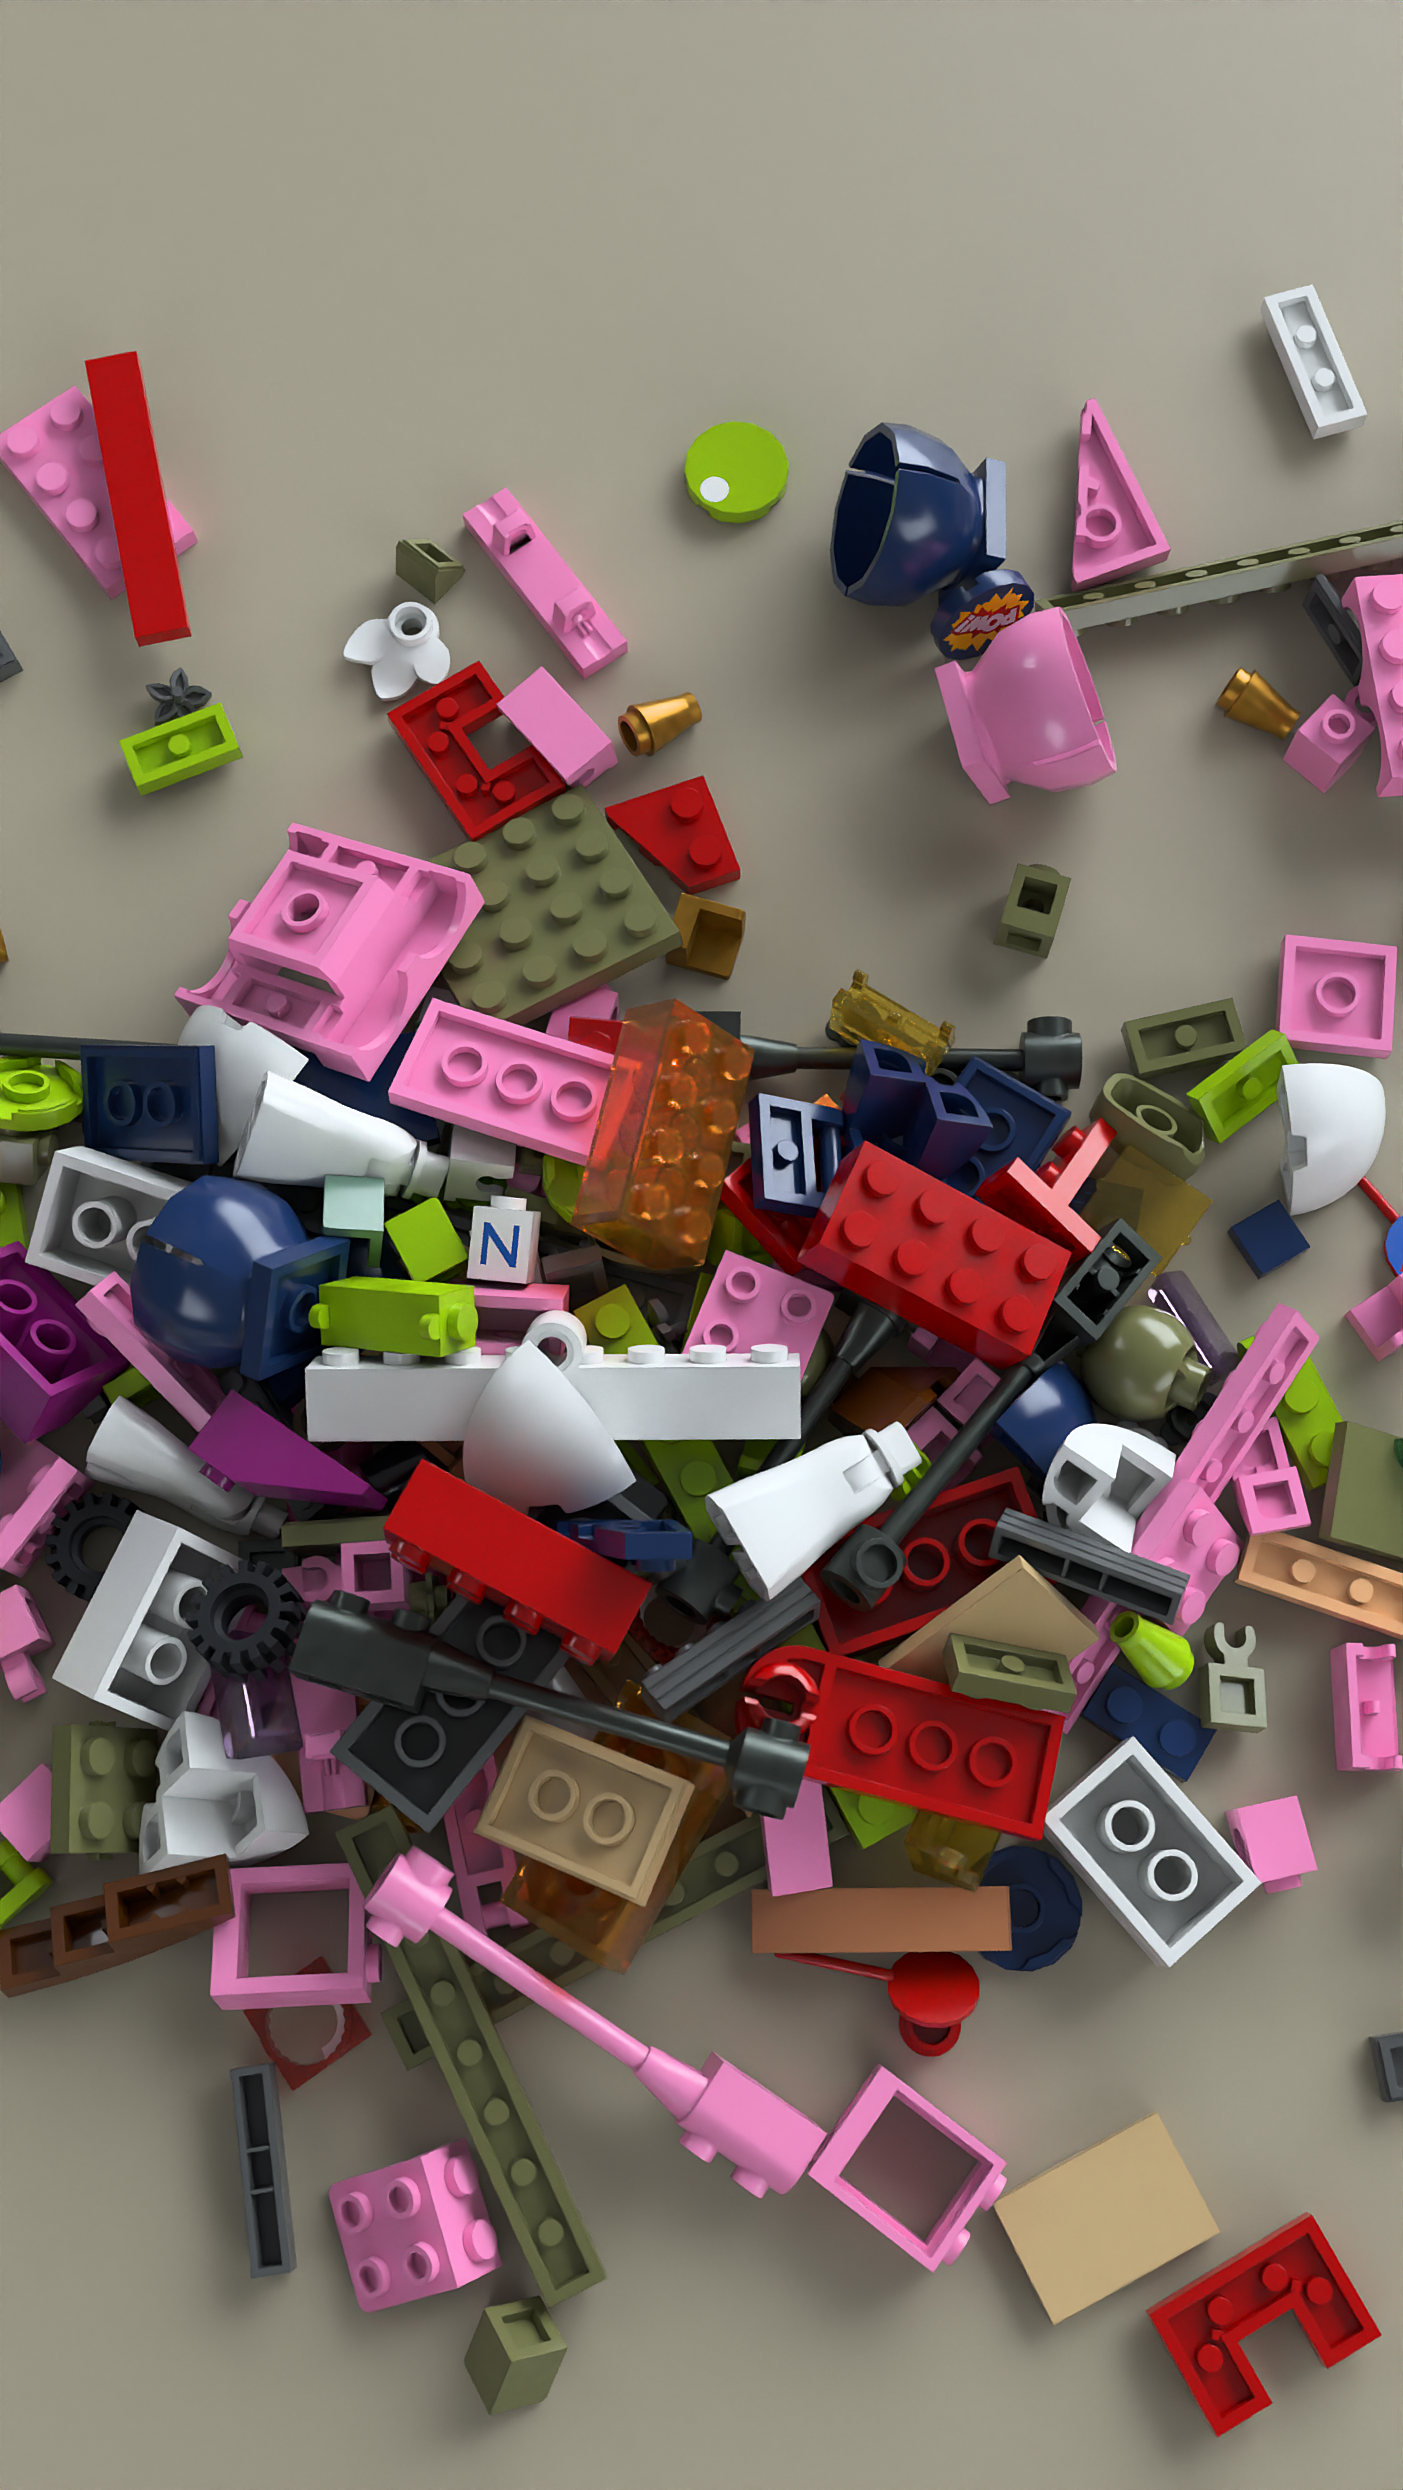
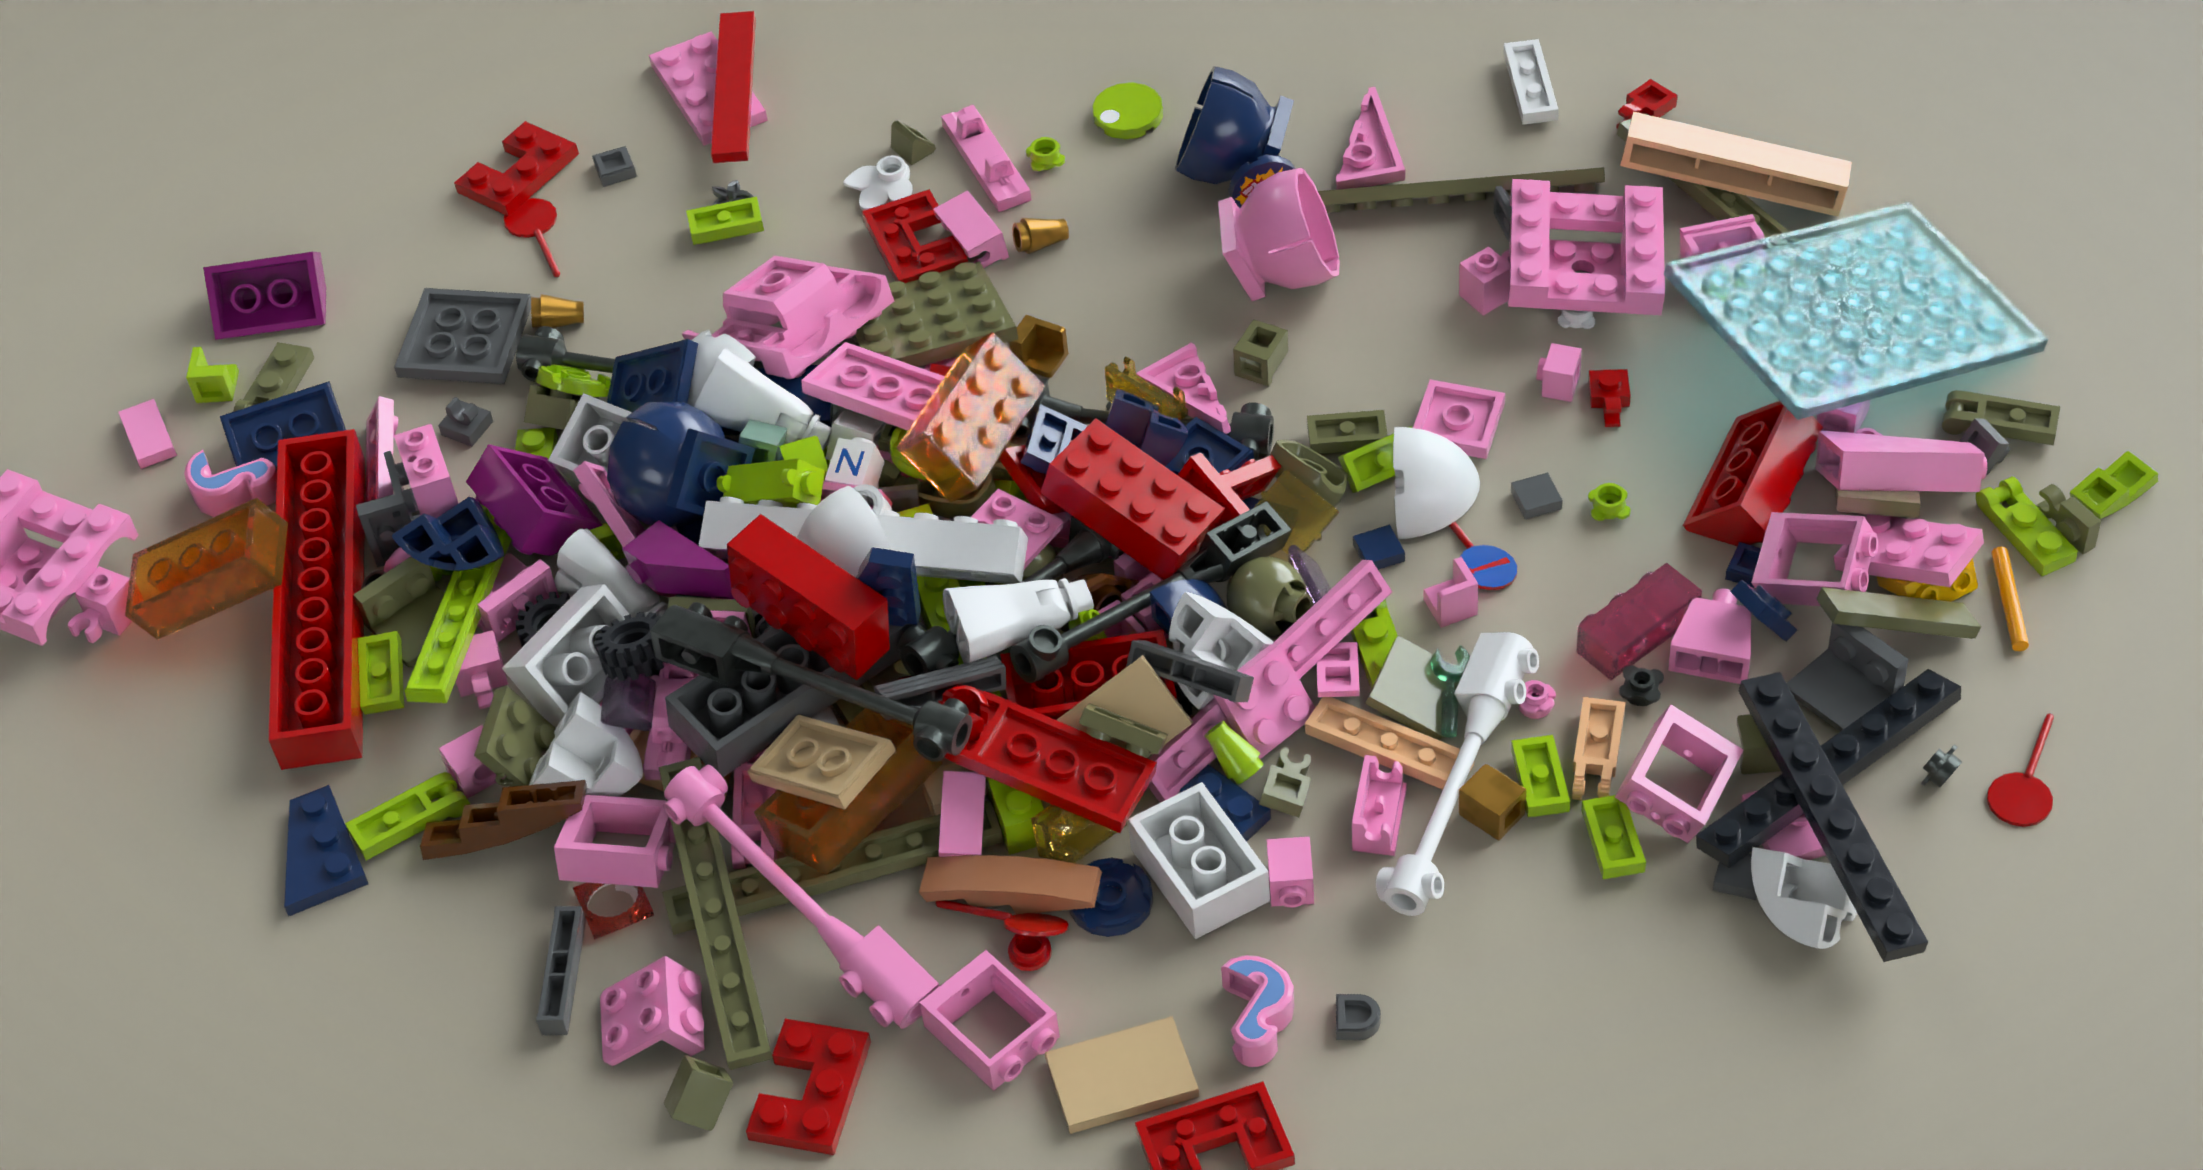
camera: 15 degrees right, 25 degrees down
red wing [605,775,741,895] -> none
pearl gold cone [1216,667,1301,740] -> none
none -> red plate [746,1018,871,1155]
none -> lime plate [1026,137,1065,171]
none -> bright pink wing [1135,343,1231,434]
none -> bright pink animal [1221,955,1294,1067]

